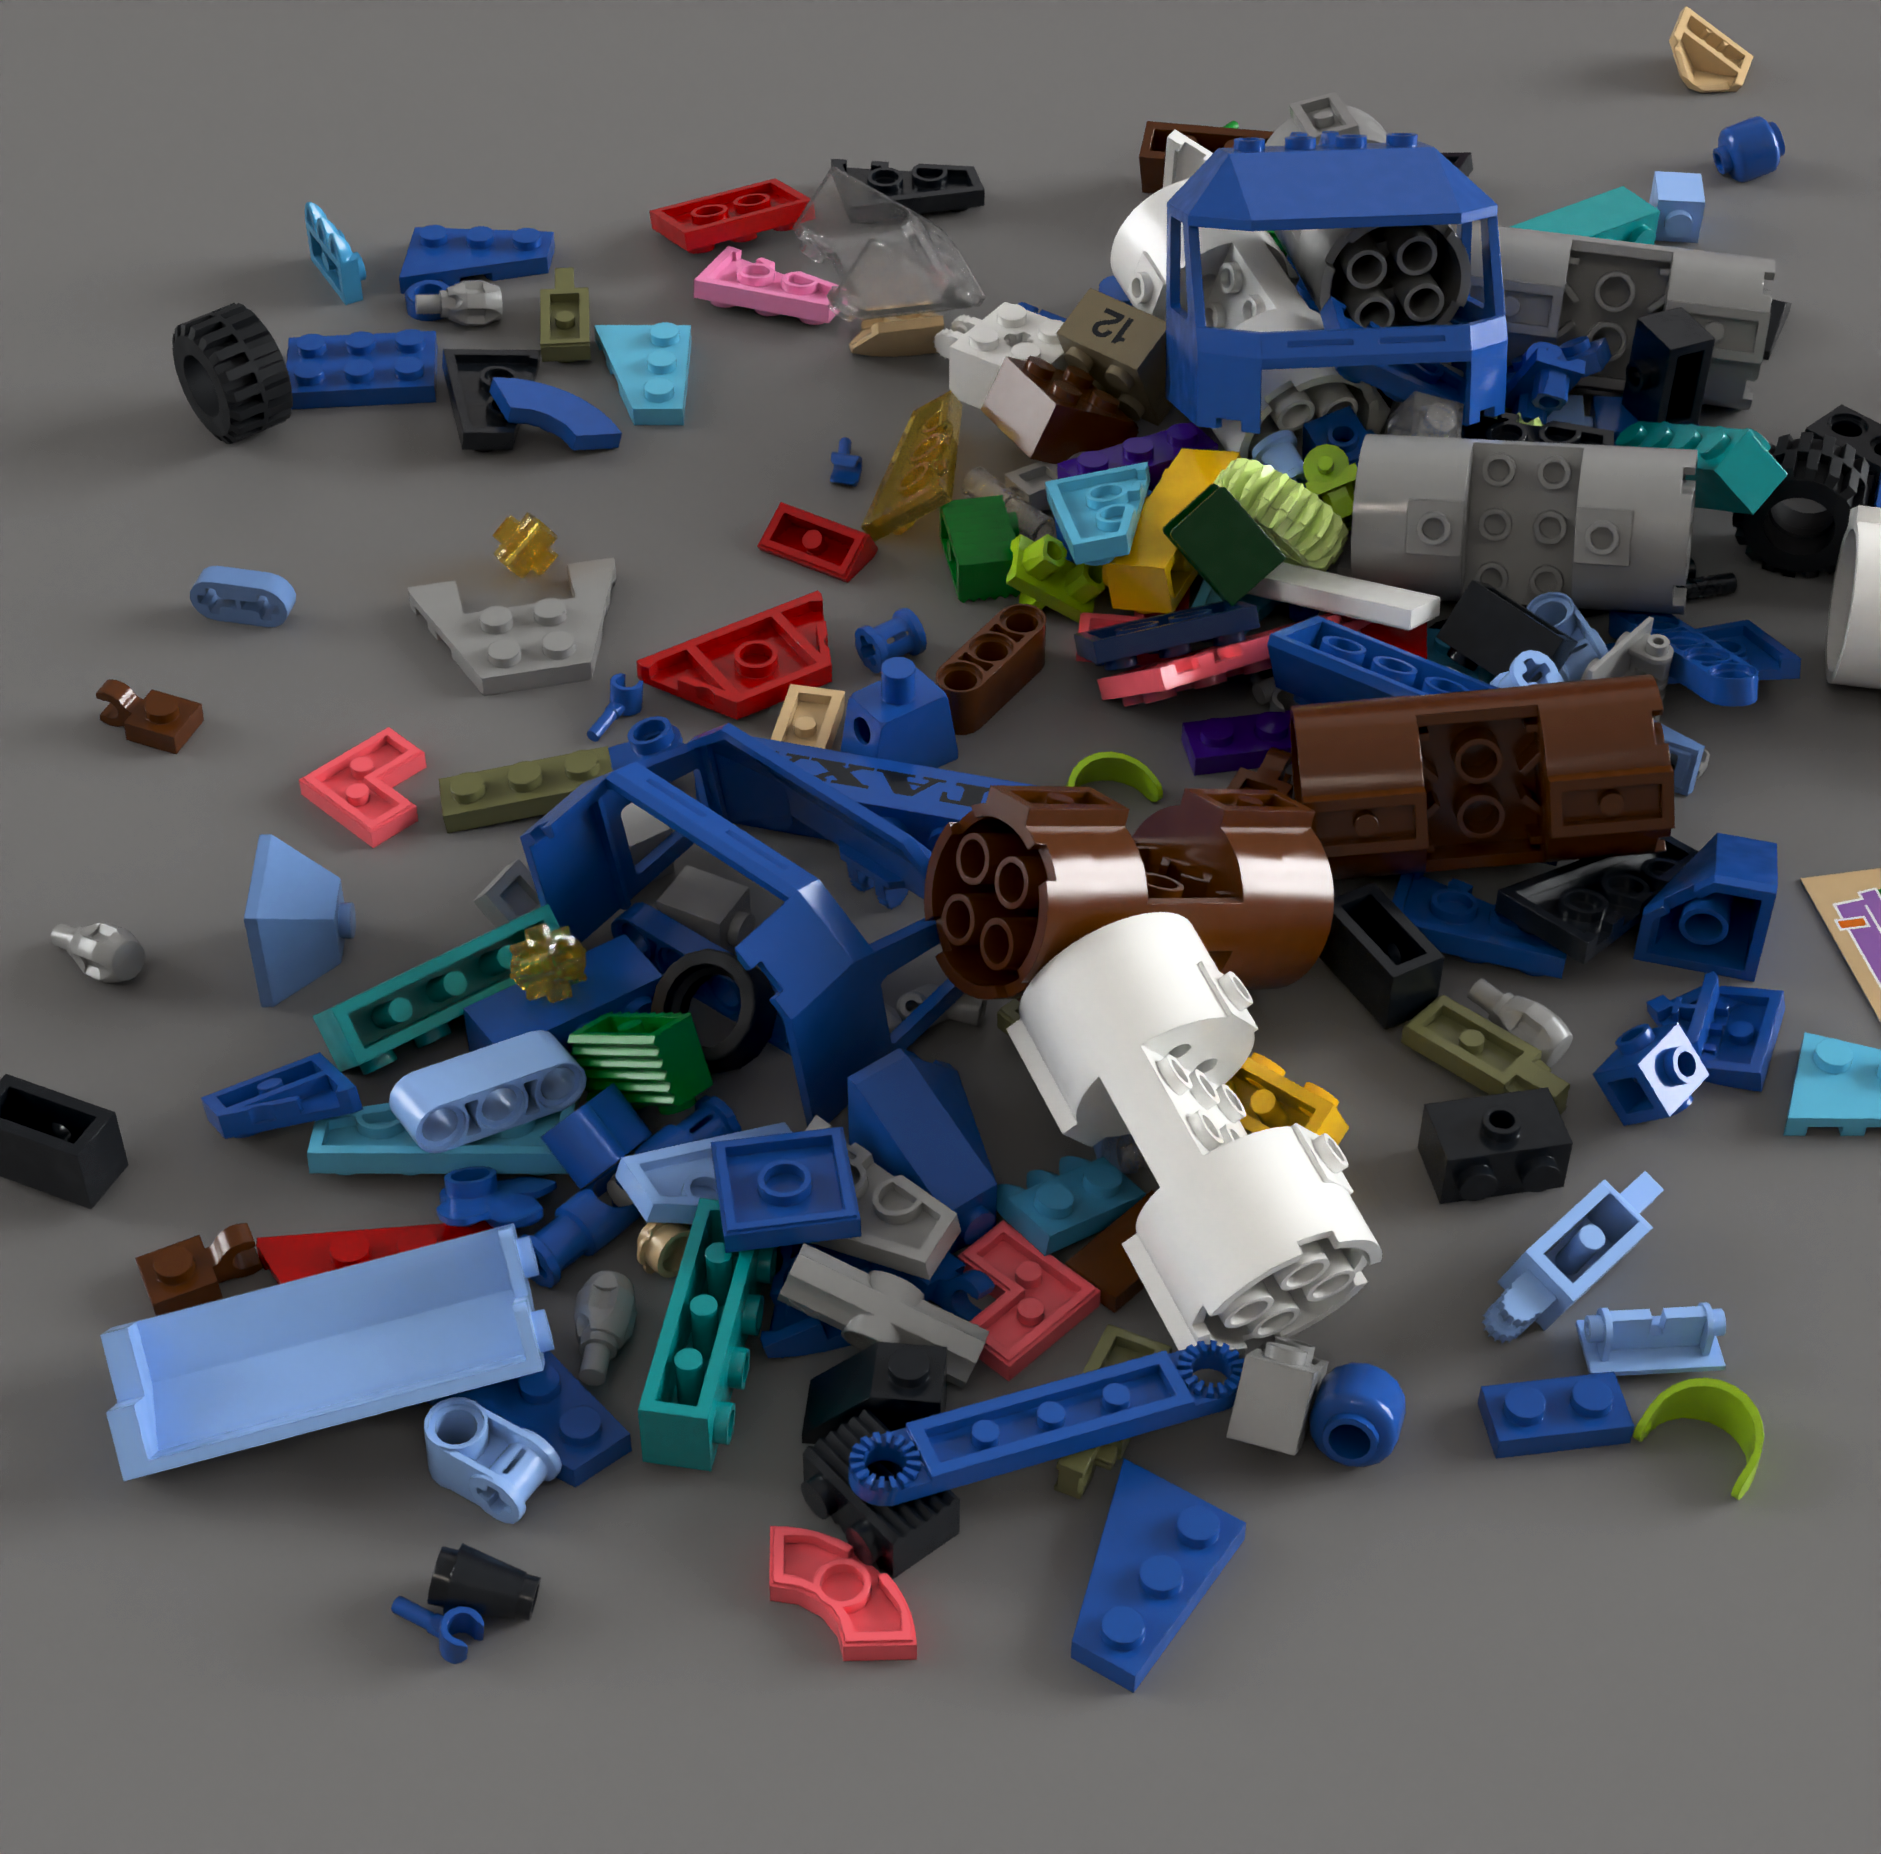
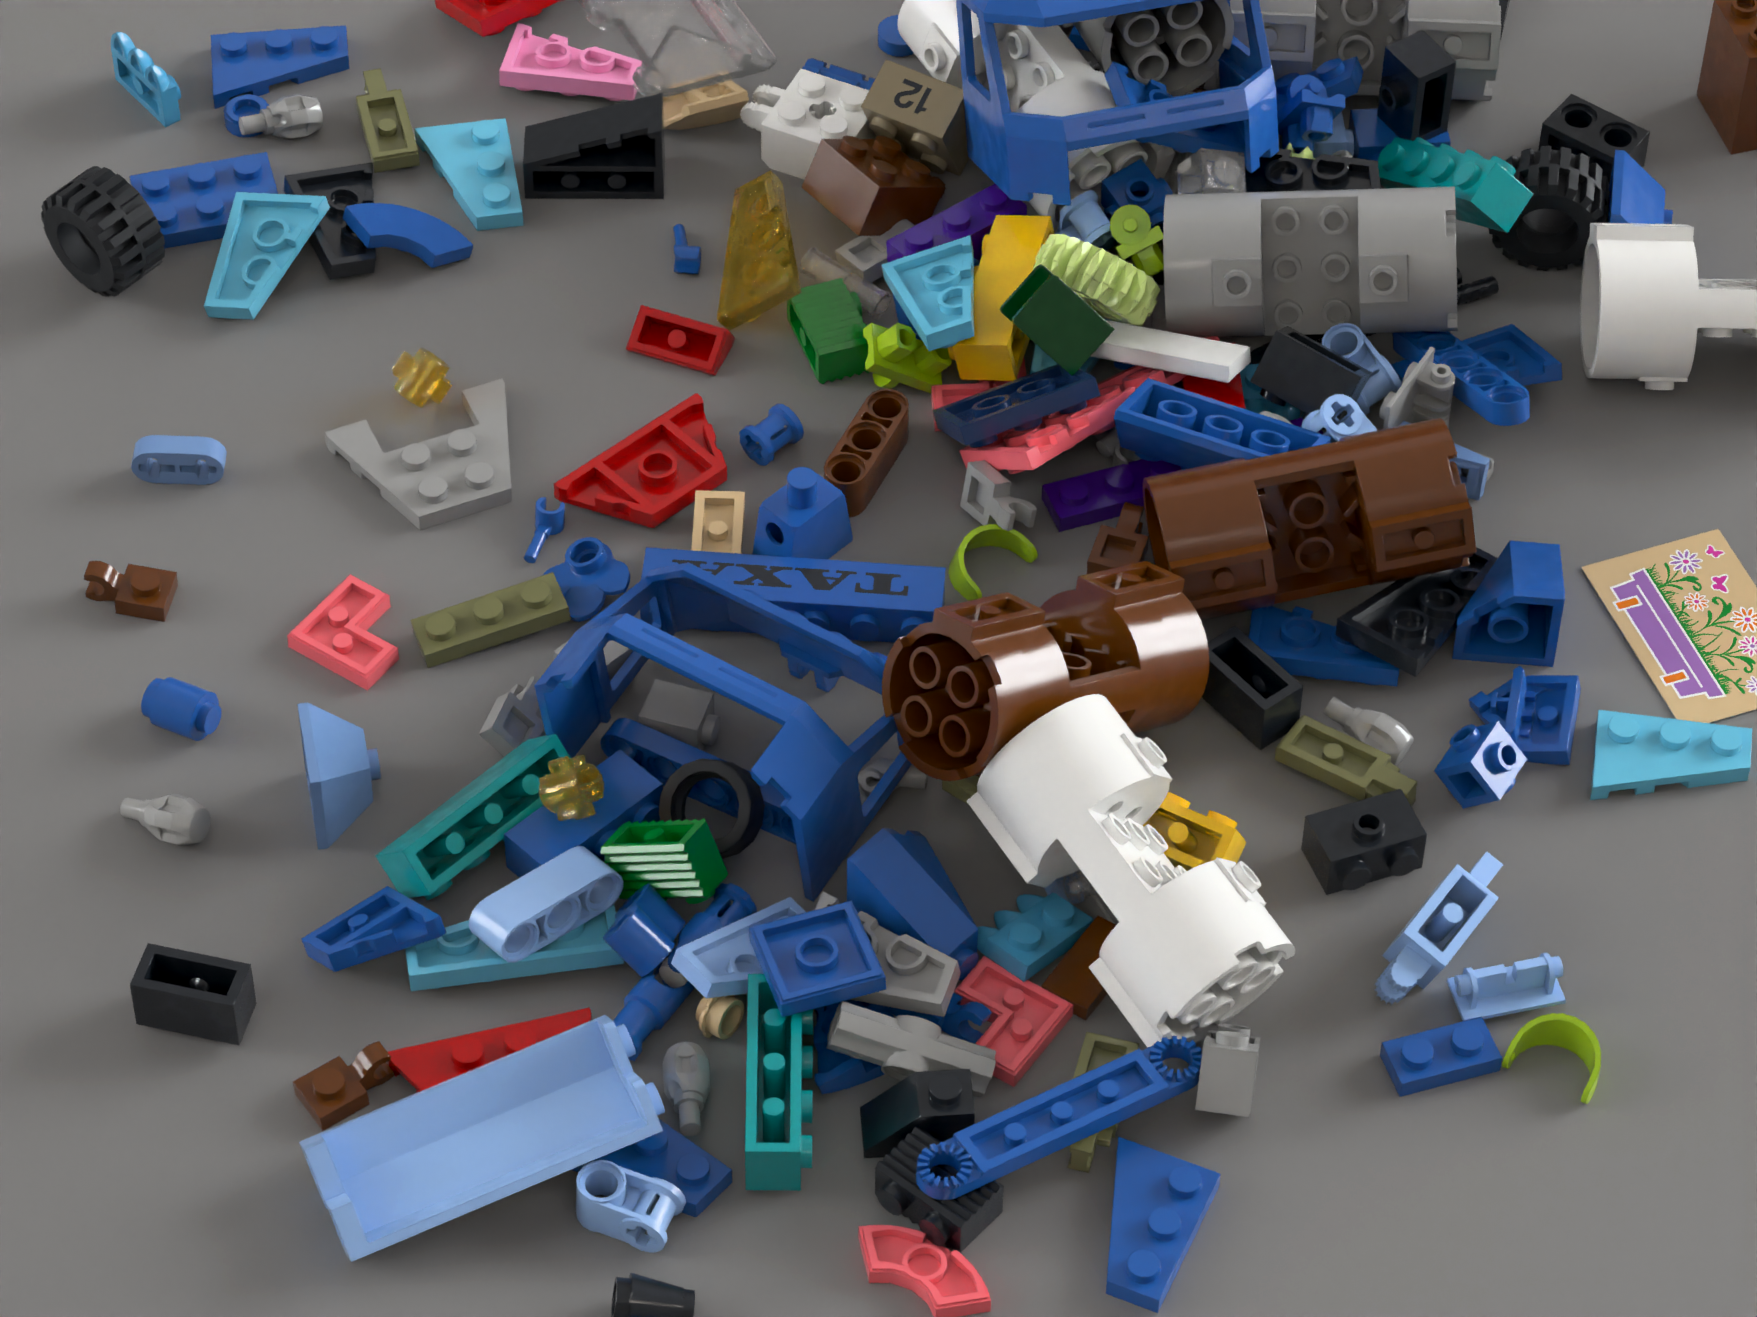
camera: 10 degrees left, 5 degrees up
blue plate [436,1166,557,1229] -> none
blue head [1309,1362,1406,1467] -> none
none -> blue brick [141,677,222,741]
none -> medium azure wing [204,192,330,320]
none -> black wedge [523,93,665,199]
none -> light grey plate [960,460,1037,531]

